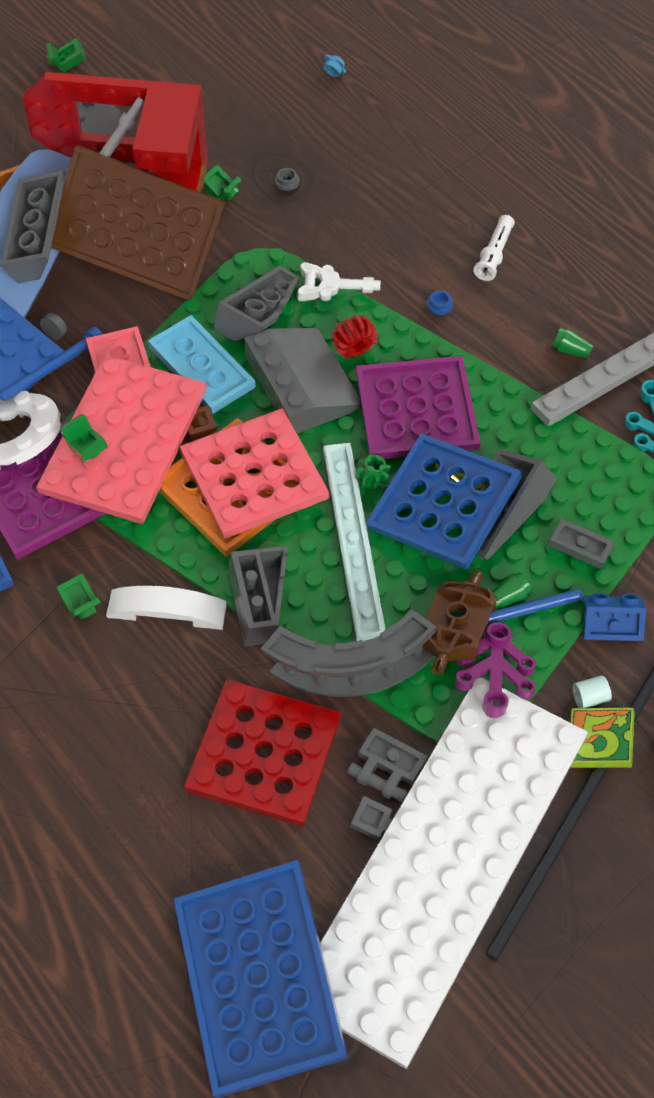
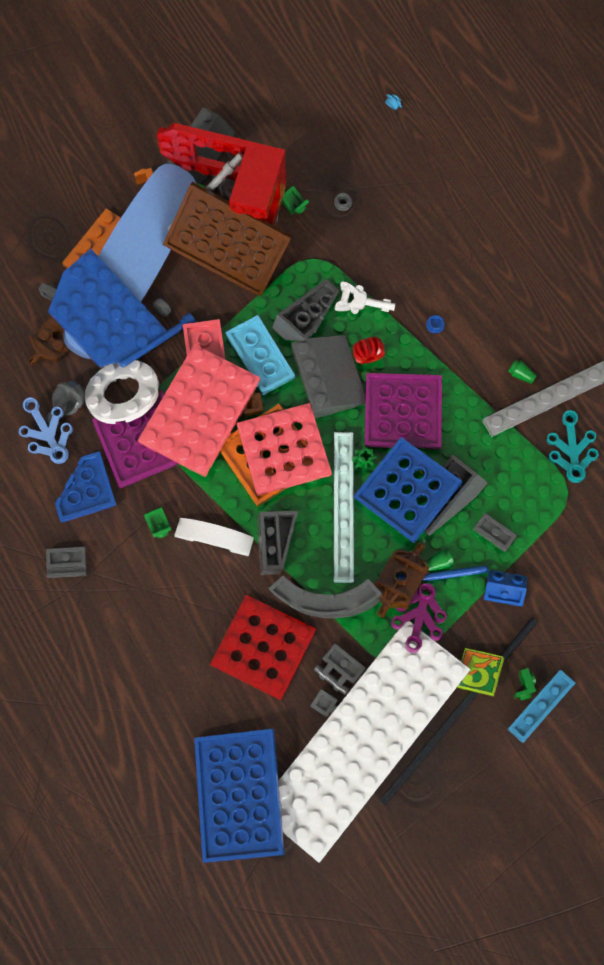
camera: 10 degrees right, 15 degrees up
dark grey slope [1,171,66,283] -> none
green bracket [46,38,86,73] -> none
green bracket [60,414,108,462] -> none
white pin [474,215,515,281] -> none
light aqua gear [572,675,612,708] -> none

